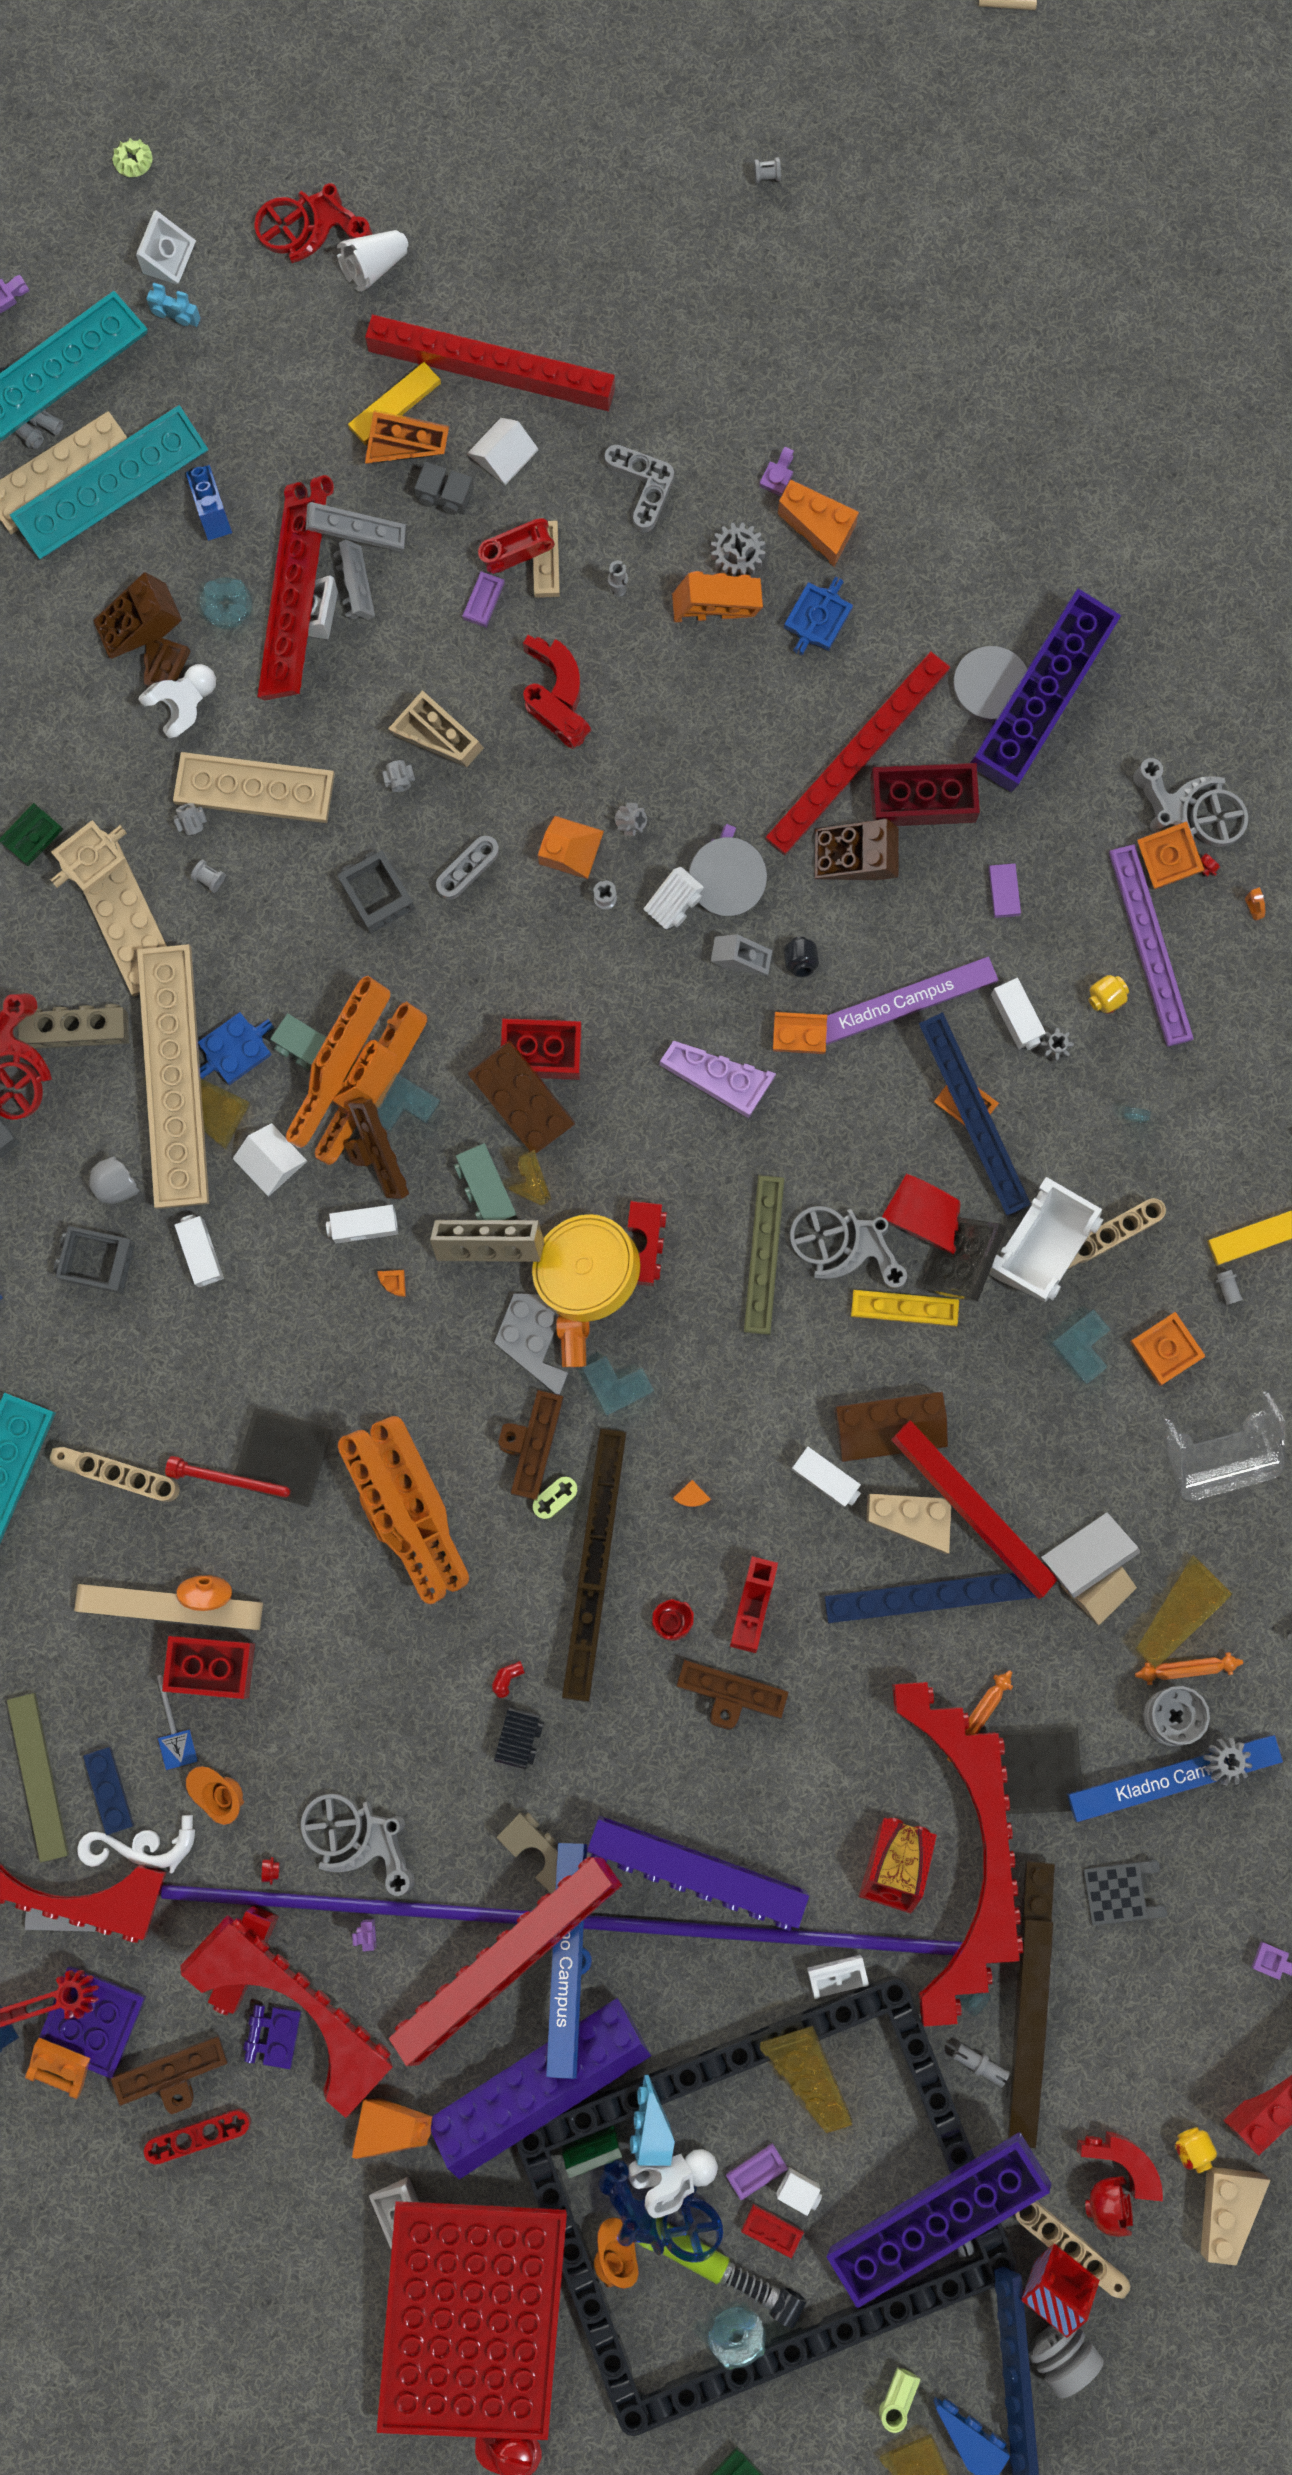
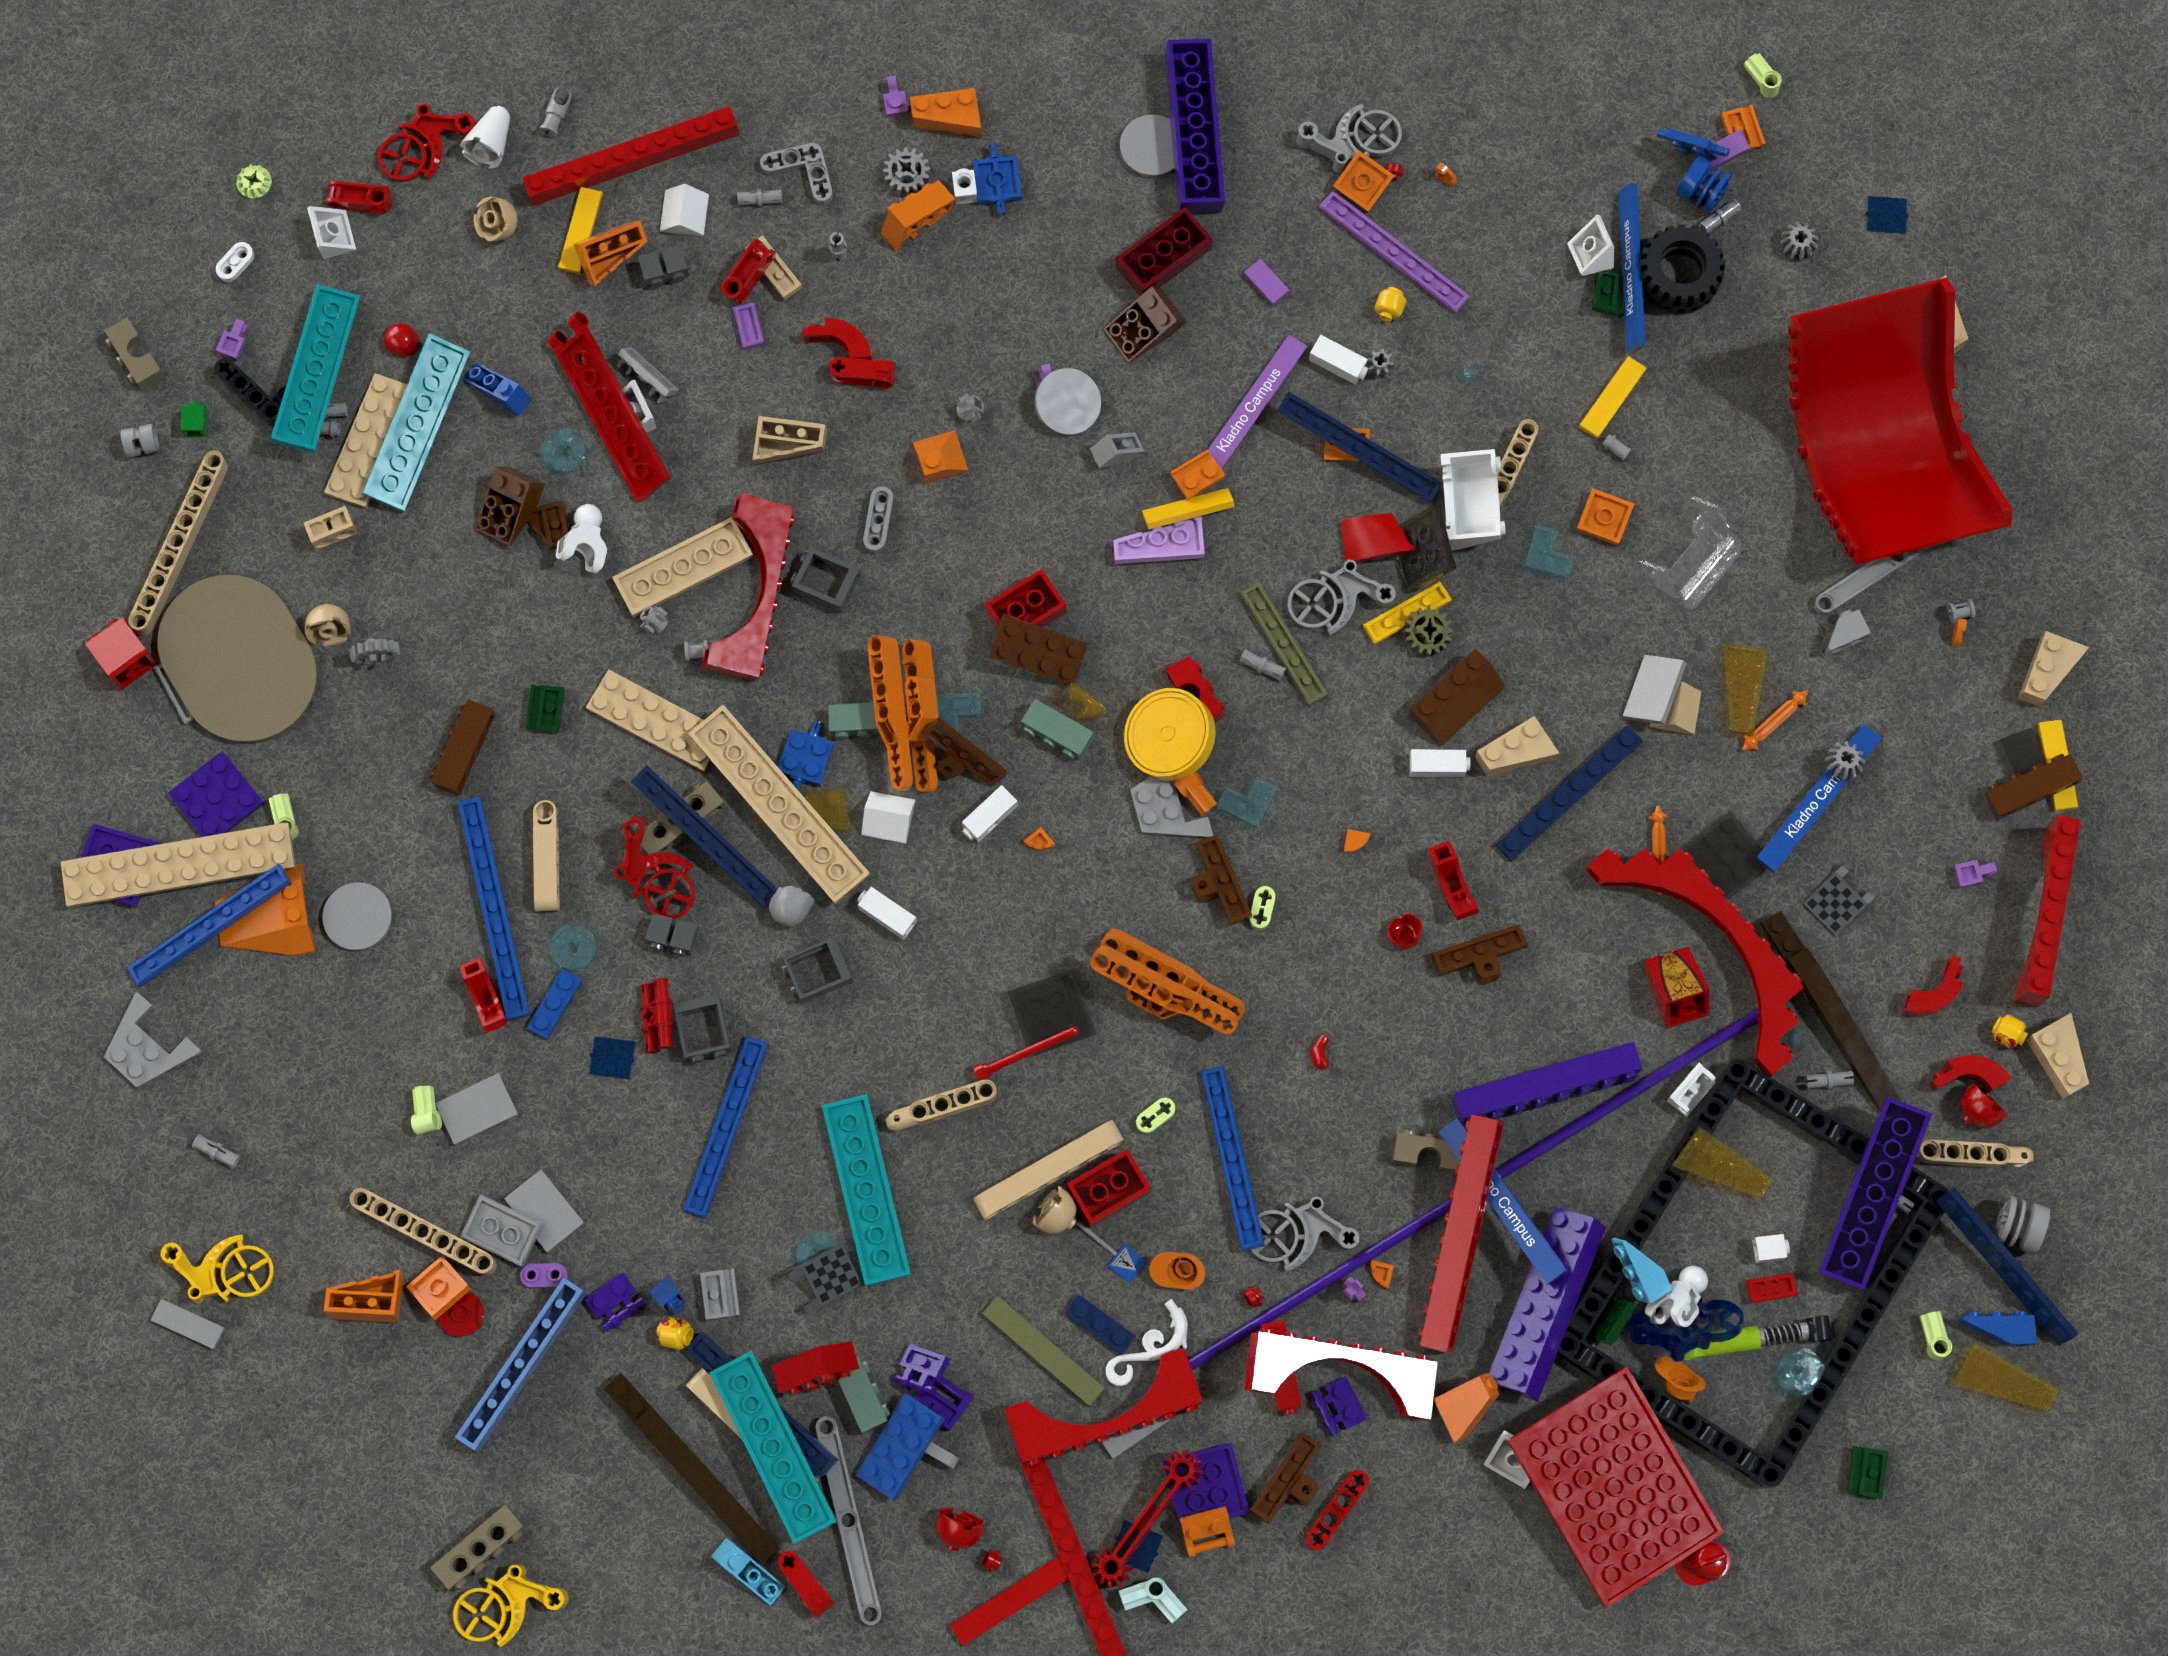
camera: 35 degrees left, 5 degrees down
tan plate [50,820,127,894] -> none
medium azure plate [146,283,201,327] -> none
orange dish [177,1575,232,1611] -> none
light grey tile [306,502,406,551] -> none
light grey gear [382,760,415,792] -> none
dark tan brick [430,1220,544,1262] -> none
black brick [494,1706,544,1770] -> none
dark brown slope [562,1428,627,1703] -> none
light grey bush [593,880,617,910] -> none
white brick [644,867,704,929] -> none
medium lavender tile [726,2143,788,2200] -> none
red plate [765,651,950,856] -> none
black head [783,937,819,977] -> none
red tile [891,1420,1058,1599] -> none
red container [1021,2243,1100,2338] -> none
light grey wheel [1143,1686,1210,1747] -> none
none -> white plate [216,242,254,282]
none -> red piece [325,181,392,215]
none -> red hair [383,323,420,358]
none -> tan cylinder [473,197,518,242]
none -> light grey piece [539,87,572,138]
none -> dark blue plate [631,765,777,908]
none -> arch [701,493,794,682]
none -> light grey pin [737,189,782,207]
none -> white brick [952,168,977,205]
none -> tan cylinder [1032,1186,1077,1234]
none -> yellowish green beam [1136,1098,1175,1134]
none -> yellow tile [1142,488,1235,530]
none -> blue tile [1201,1066,1265,1252]
none -> light grey pin [1239,649,1286,681]
none -> orange tile [1370,1260,1394,1289]
none -> olive gear [1403,606,1453,656]
none -> red arch [1902,955,1964,1017]

